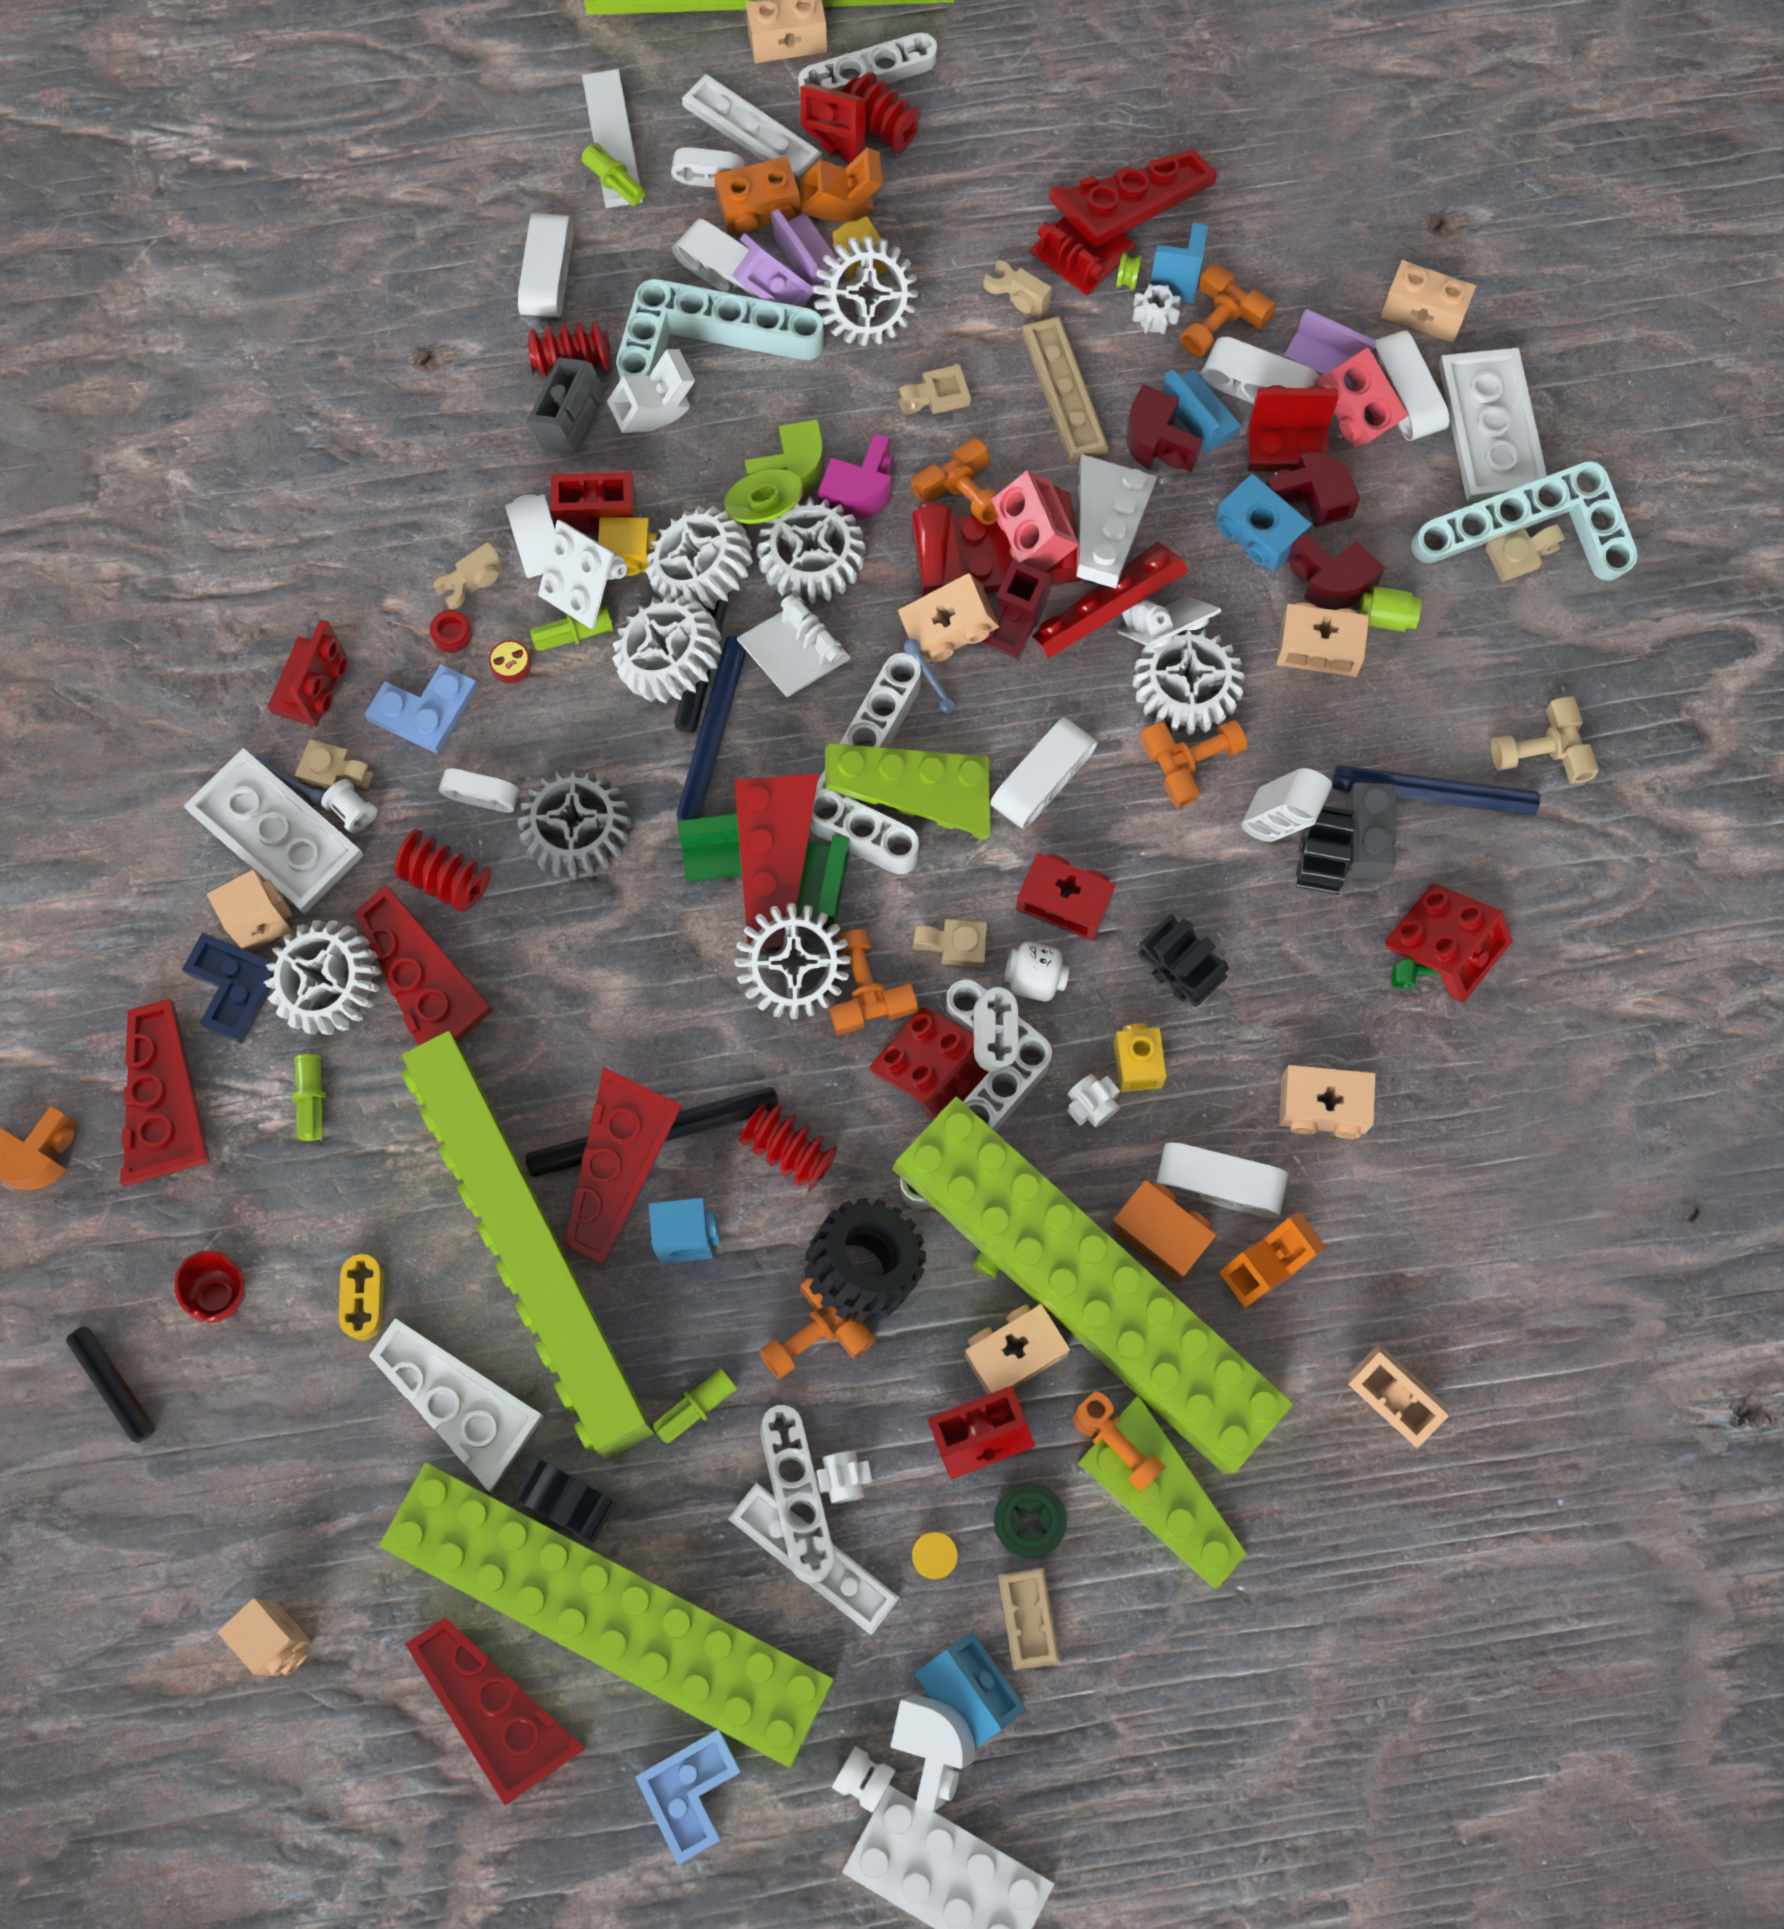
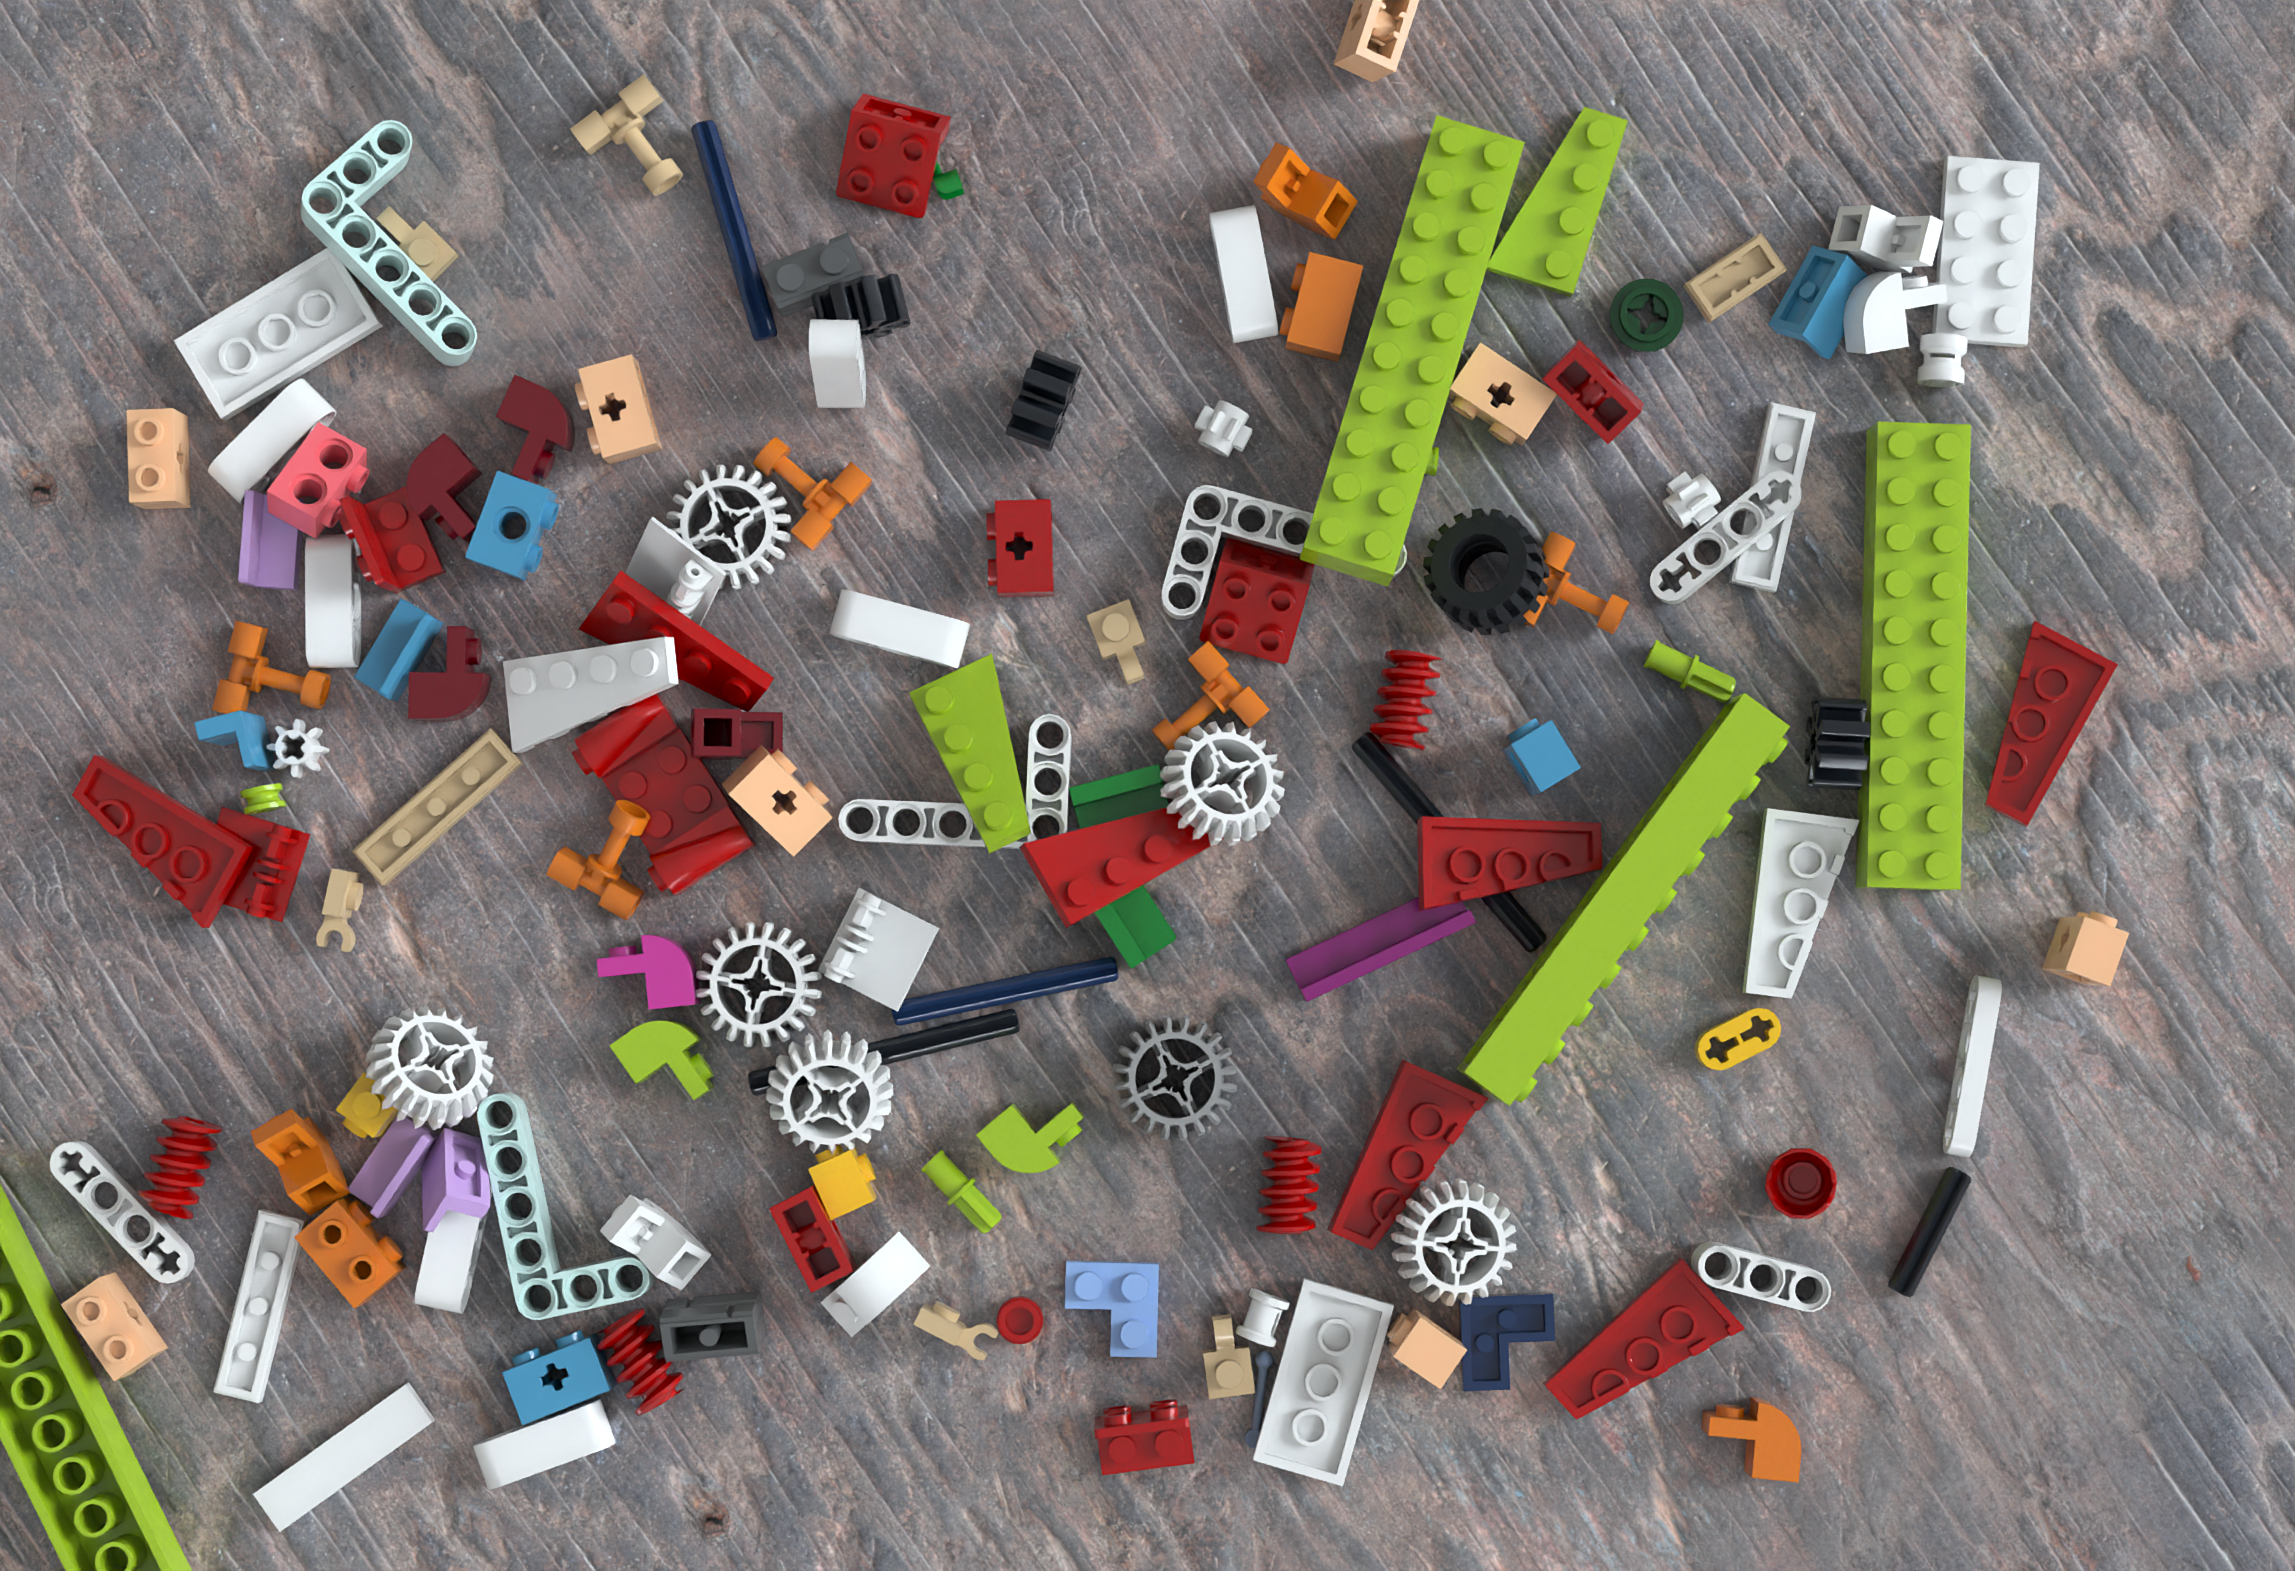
camera: 115 degrees left, 15 degrees up
lime axle [291,1054,327,1142] -> none
white beam [439,768,520,813] -> none
tile [489,640,531,683] -> none
white hinge [538,520,627,629] -> none
lime axle [582,143,646,206] -> none
white gear [612,594,722,703] -> none
light blue plate [635,1730,741,1865] -> none
white beam [671,148,745,187] -> none
lime dish [724,469,803,524] -> none
red wing [800,84,866,166] -> none
tan plate [898,364,971,415] -> none
sand blue hinge [904,638,957,713] -> none
yellow tile [912,1532,958,1580] -> none
white beam [974,987,1018,1073] -> none
coral brick [992,470,1079,572] -> none
white head [1004,942,1070,1002] -> none
orange bar [1072,1391,1166,1492] -> none
yellow brick [1113,1023,1167,1092] -> none
light nougat brick [1279,1065,1376,1139] -> none
lime brick [1359,586,1422,632] -> none
none -> dark azure brick [502,1330,617,1425]
none -> lime brick [976,1101,1084,1173]
none -> magenta fence [1285,897,1476,1002]
none -> white beam [1691,1242,1831,1312]
none -> white brick [1828,205,1943,273]
none -> white beam [1943,975,2002,1158]

